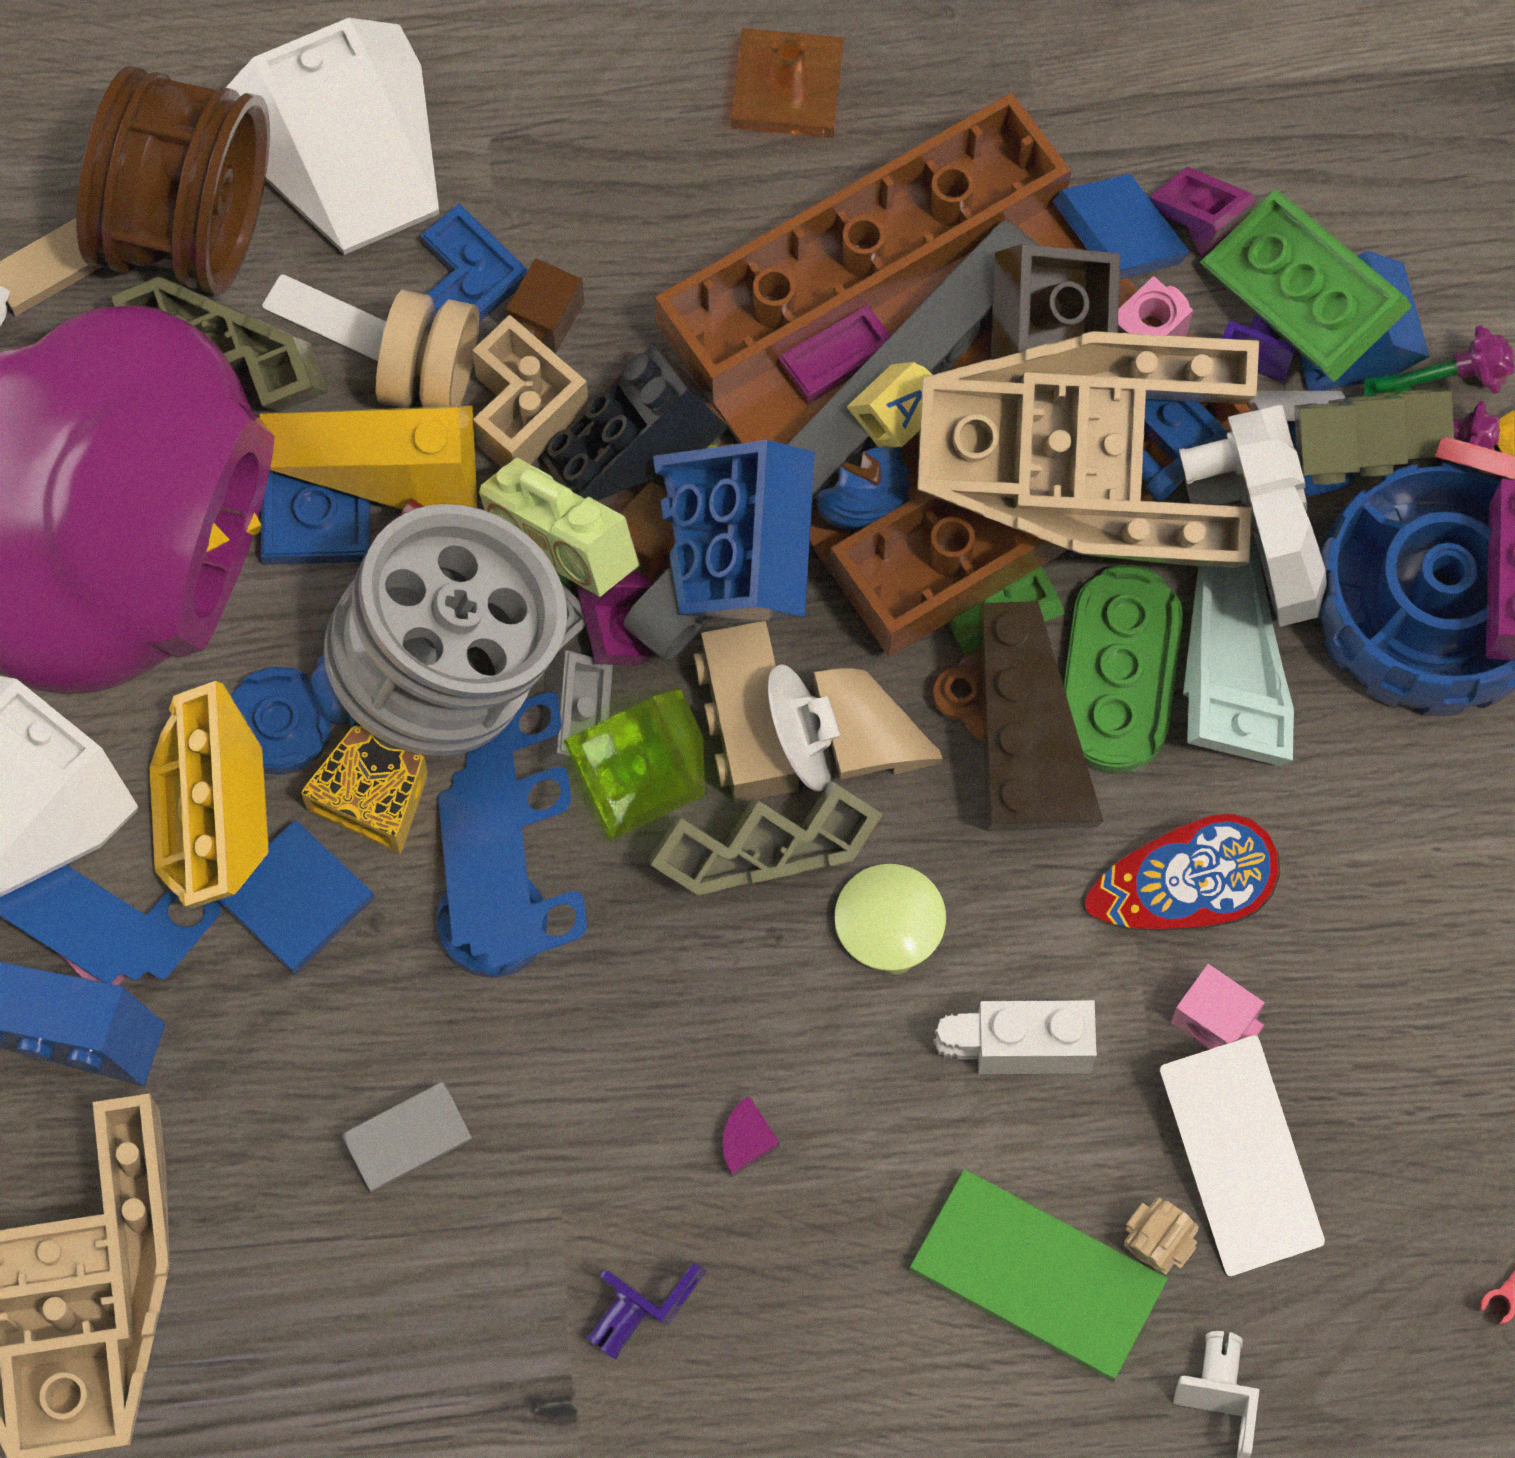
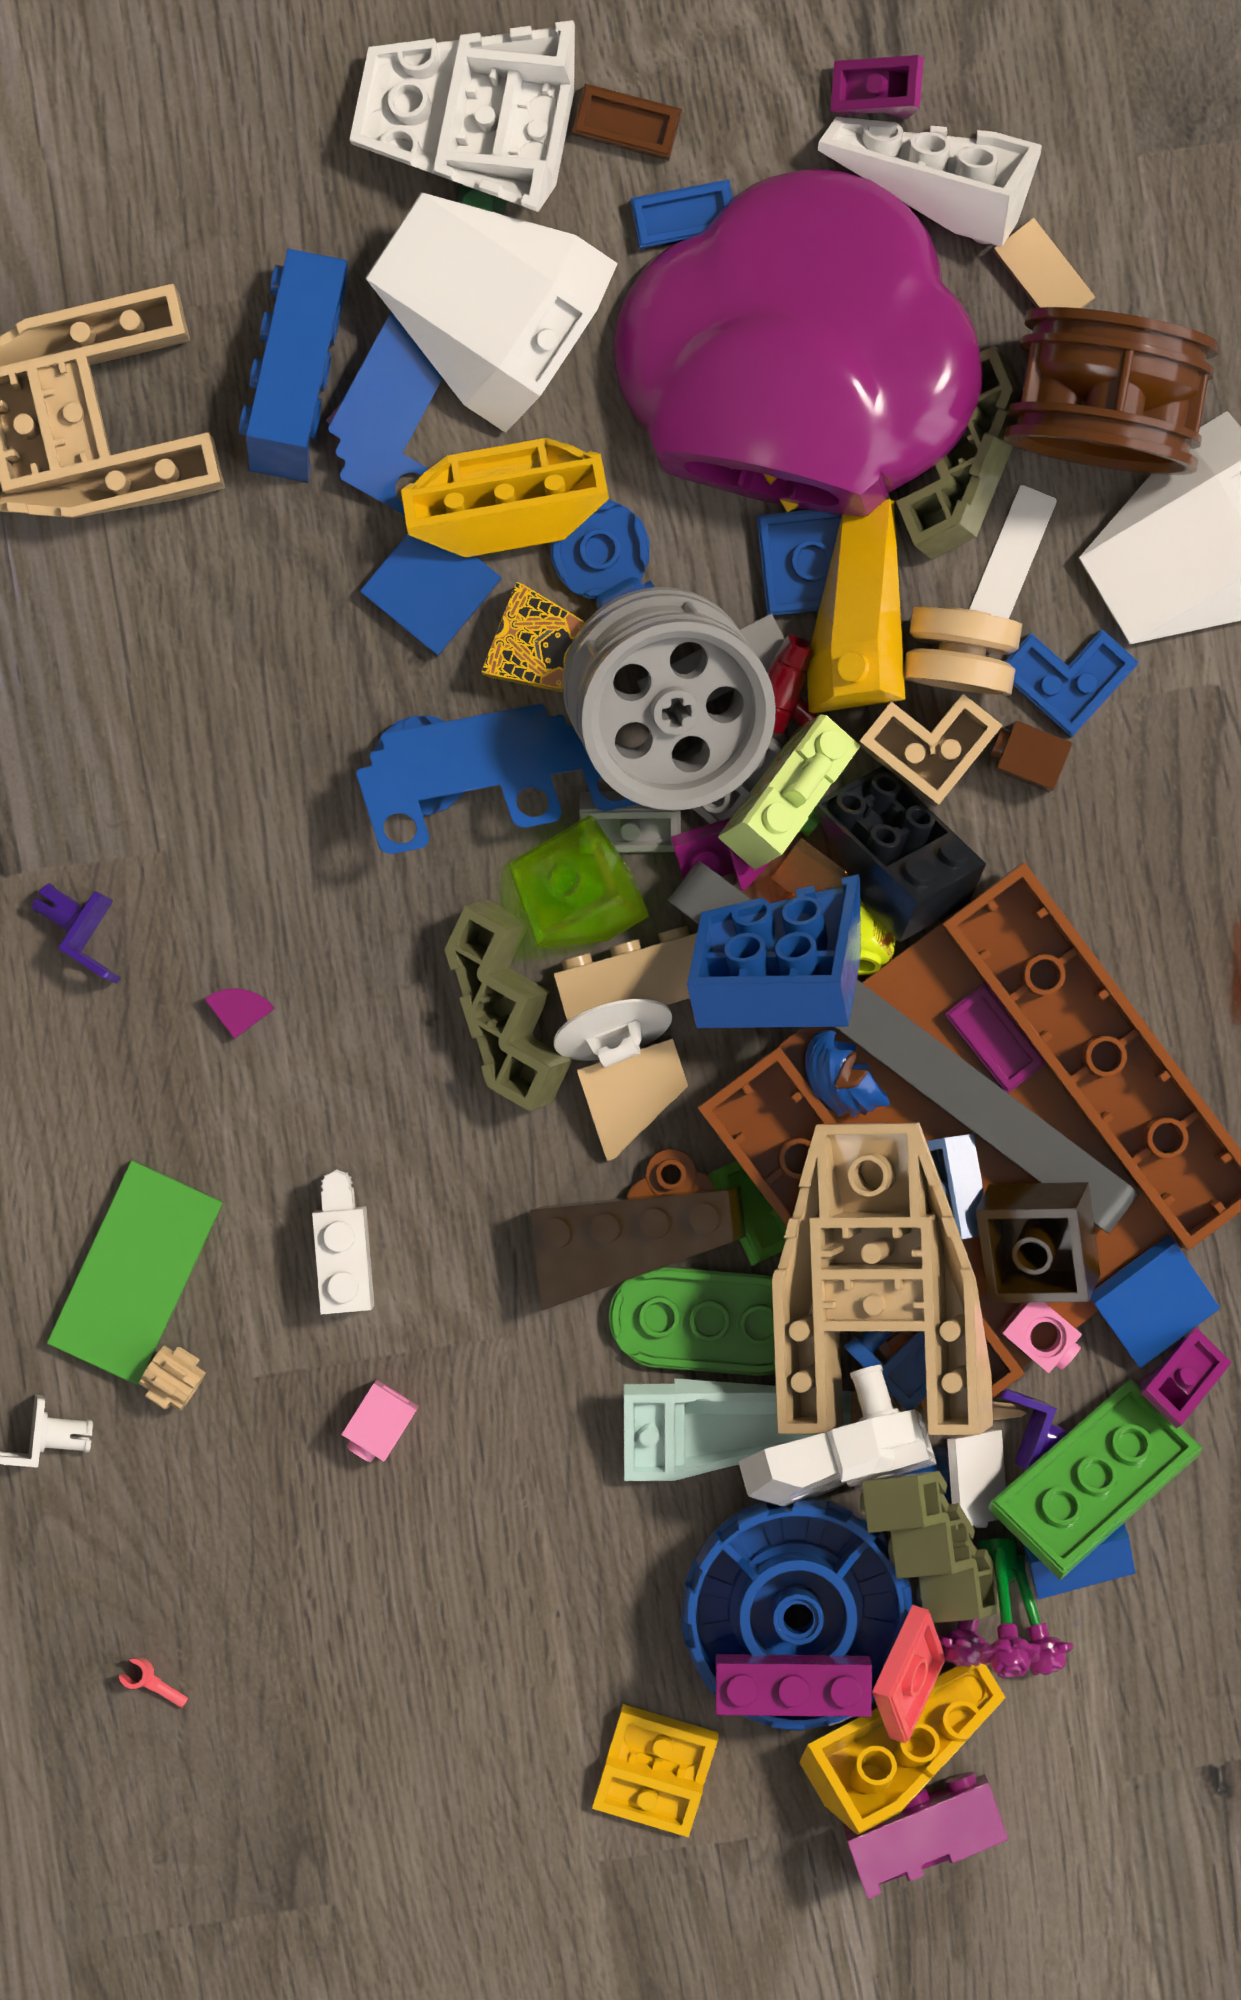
camera: 85 degrees right, 20 degrees up
light grey slope [342,1082,472,1193] -> none
yellowish green dish [835,864,946,975] -> none
light yellow brick [847,362,932,447] -> none
shield [1085,813,1280,931] -> none
white sticker [1160,1035,1325,1276] -> none

